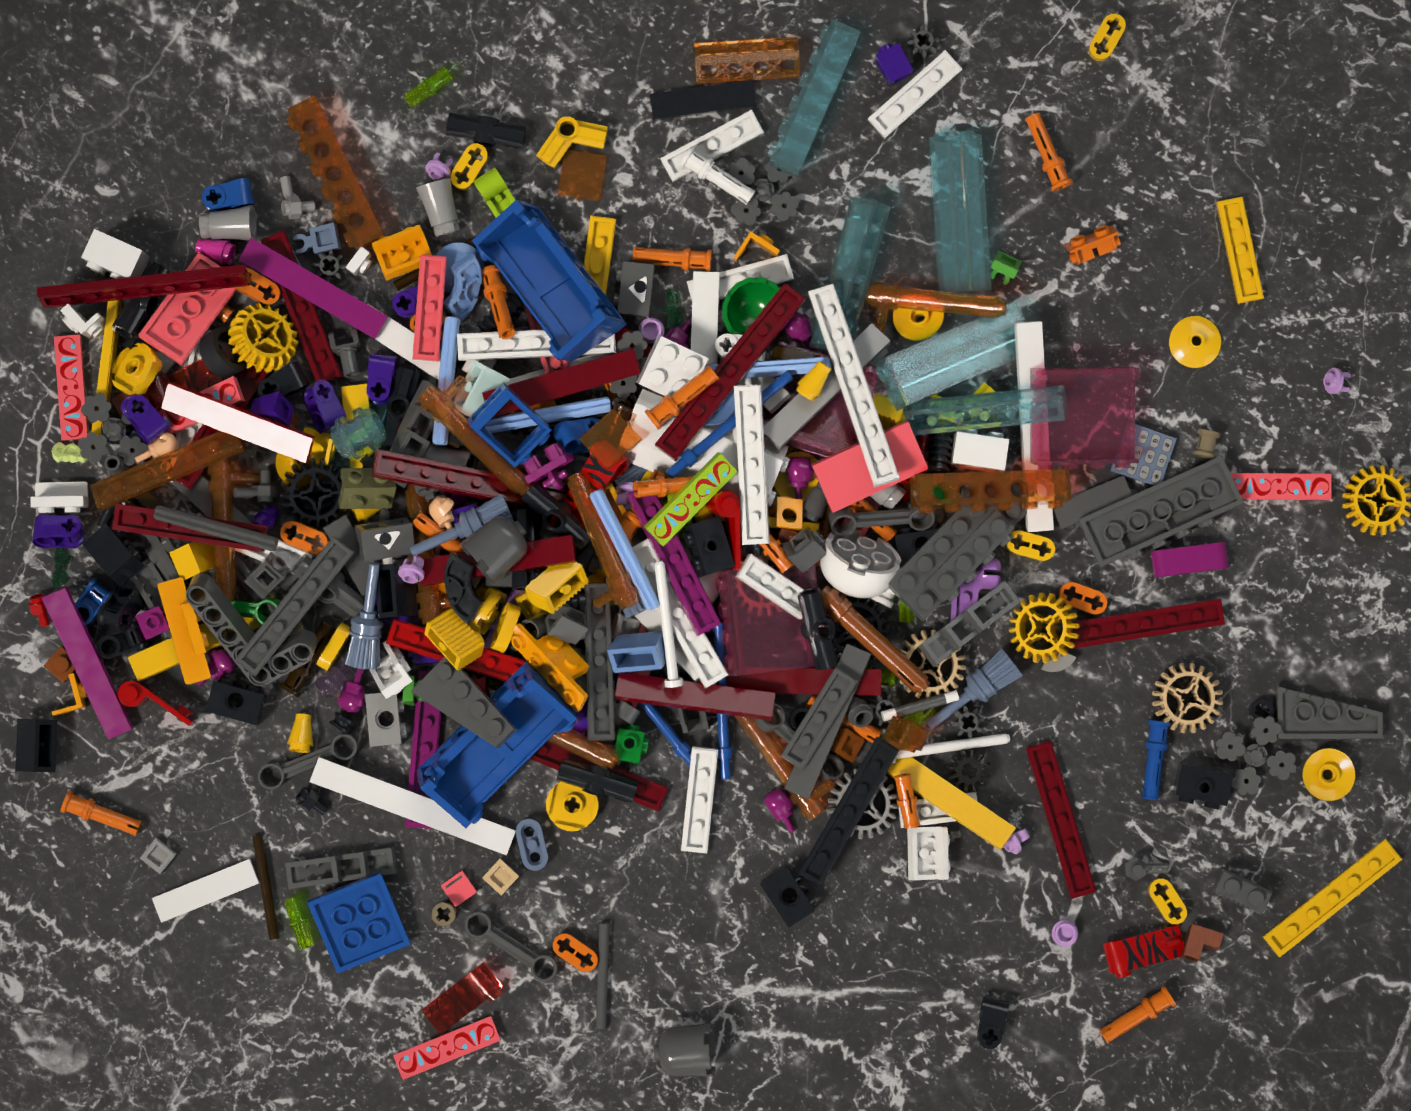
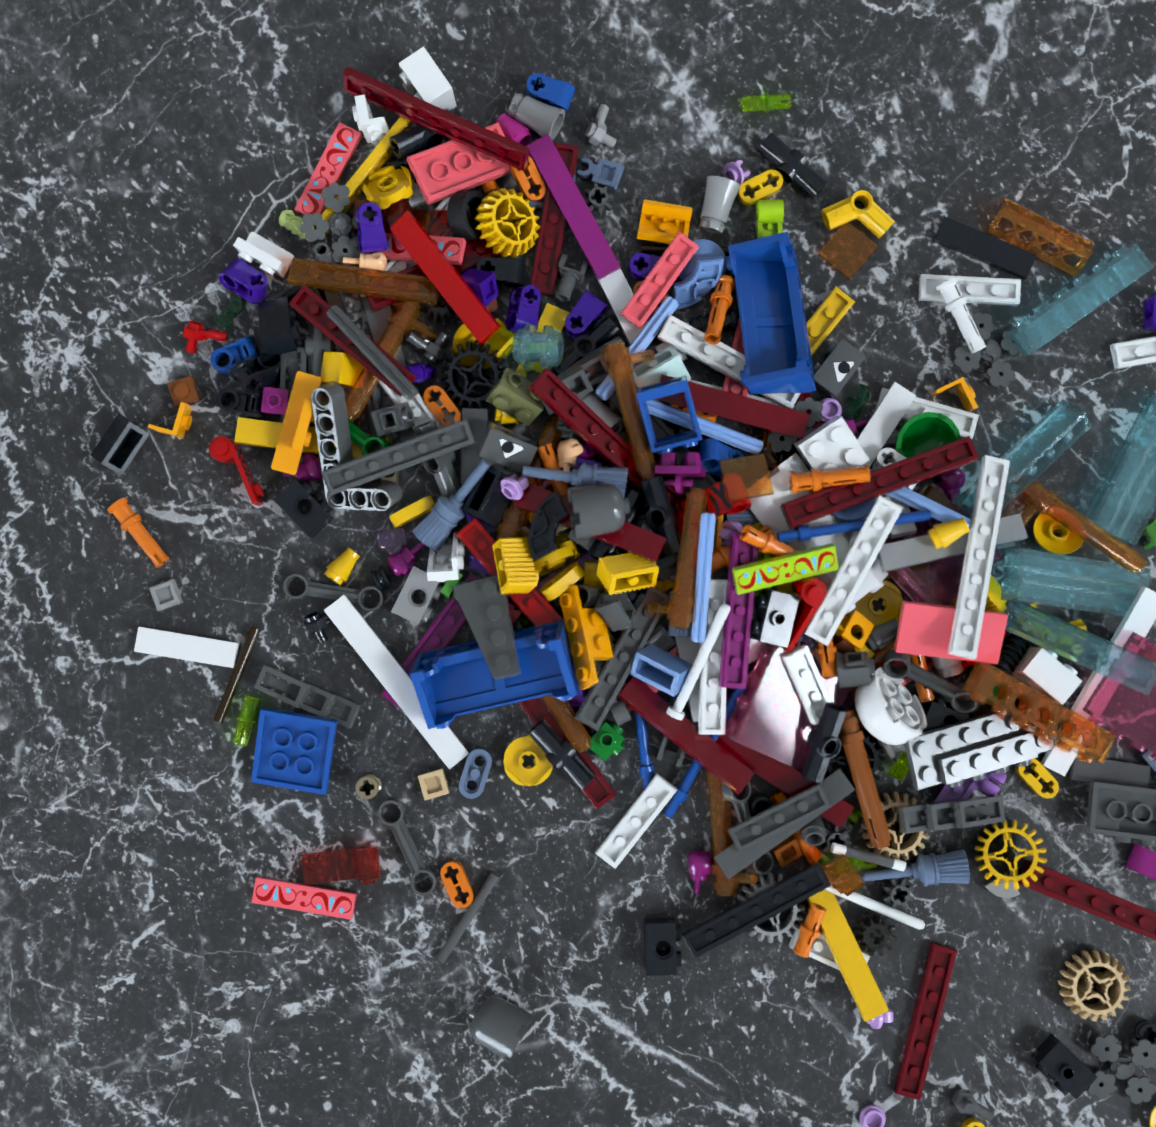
camera: 35 degrees right, 0 degrees up
magenta tile [42,586,133,739] -> none
dark brown pin [279,621,336,698] -> none
clear orange brick [286,95,385,251] -> none
white plate [346,247,372,276] -> none
coral tile [441,870,477,907] -> none
orange pin [632,246,712,272] -> none
magenta piece [787,457,815,499] -> none
white bracket [907,826,951,880] -> none
orange beam [1058,582,1108,615] -> none
blue pin [1141,720,1171,800] -> none

